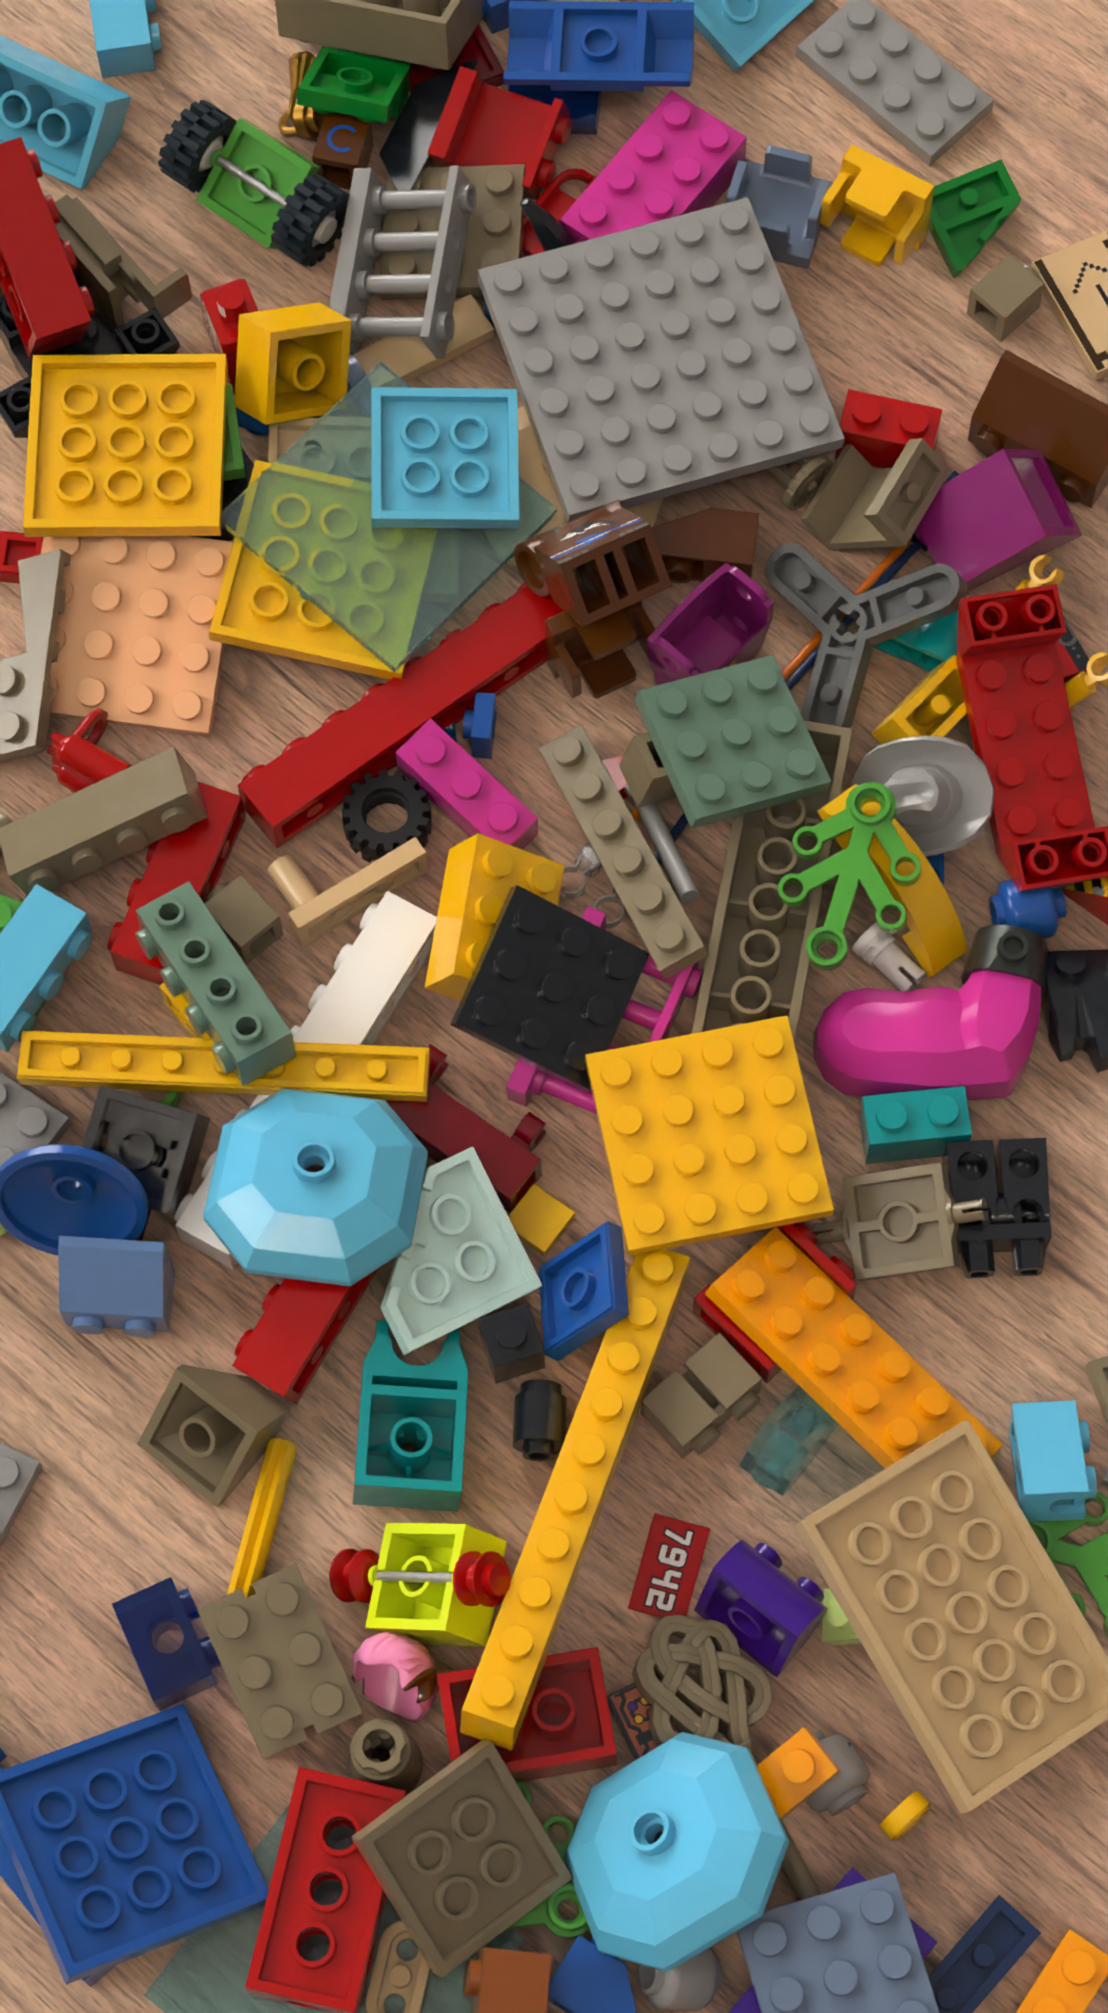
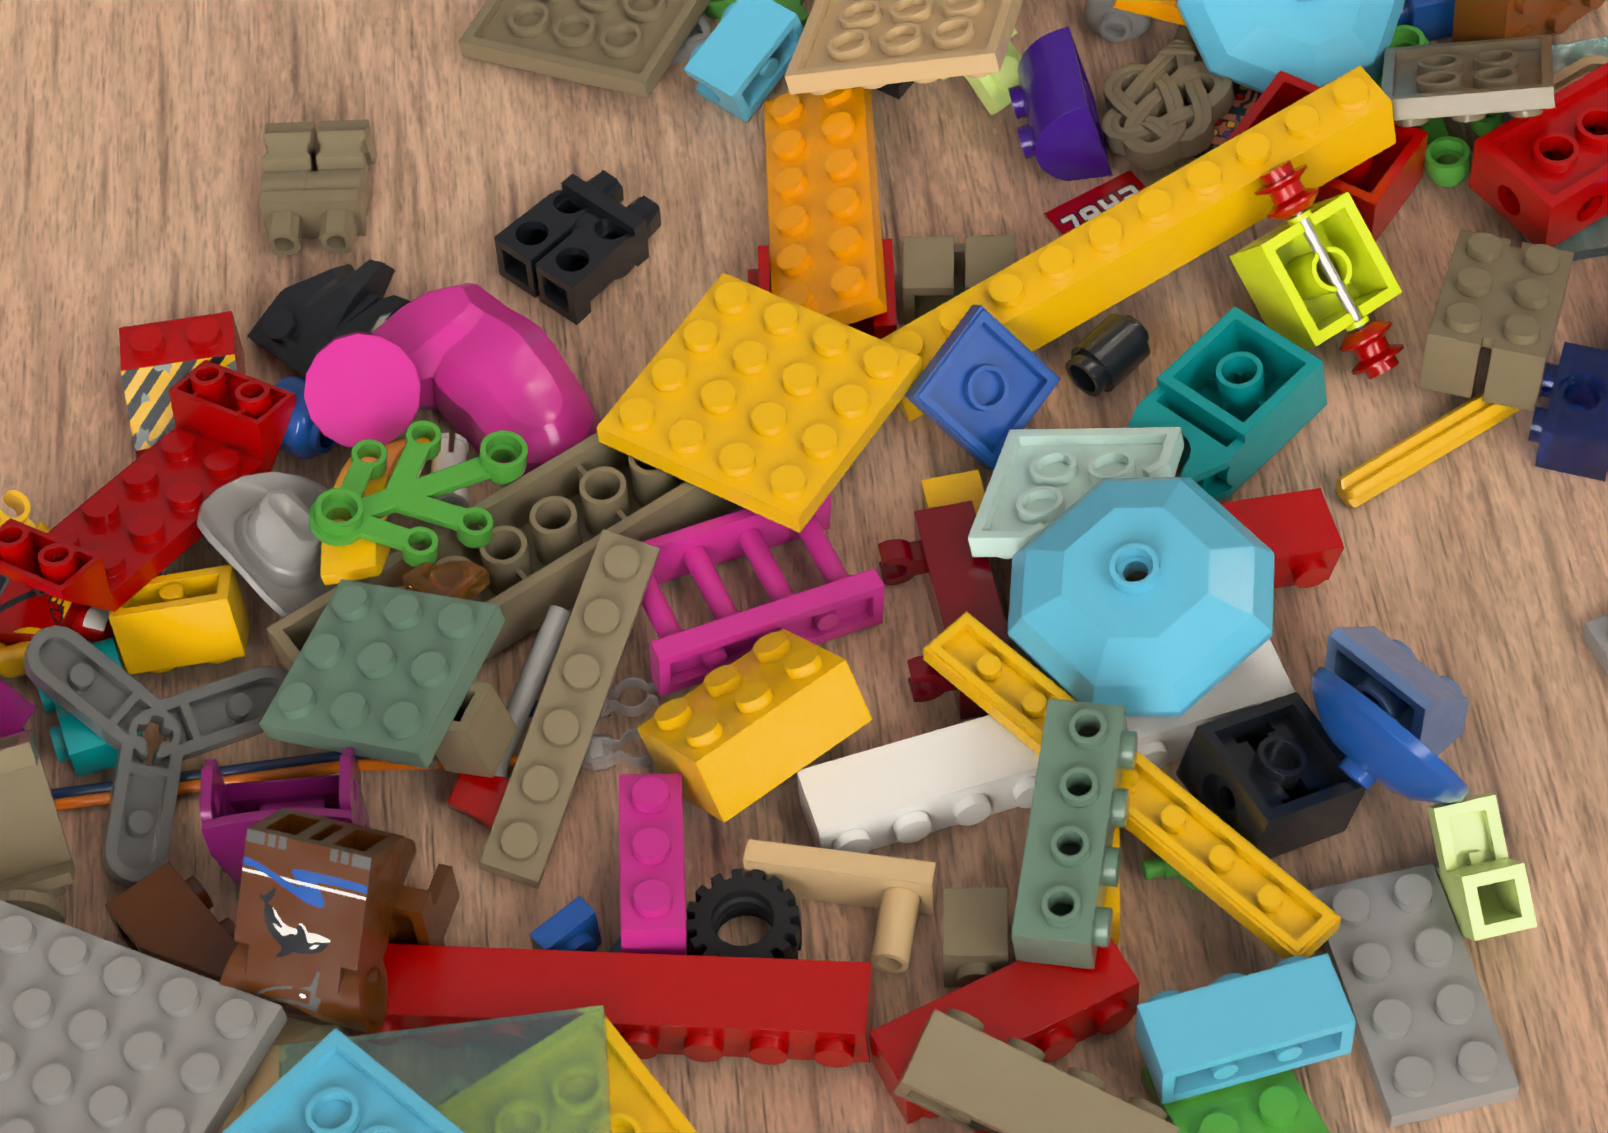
camera: 135 degrees left, 15 degrees down
dark tan slope [137,1364,291,1507] -> none
dark tan plant [348,1719,423,1795] -> none
bright pink hair [351,1632,439,1723] -> none
black plate [450,885,650,1092] -> none
black brick [478,1303,545,1384] -> none
clear light blue slope [739,1386,838,1496] -> none
dark tan plate [813,1162,988,1281] -> none
teal brick [859,1086,972,1164] -> none
none -> dark pink tile [304,331,421,447]
none -> clear orange tile [402,560,491,600]

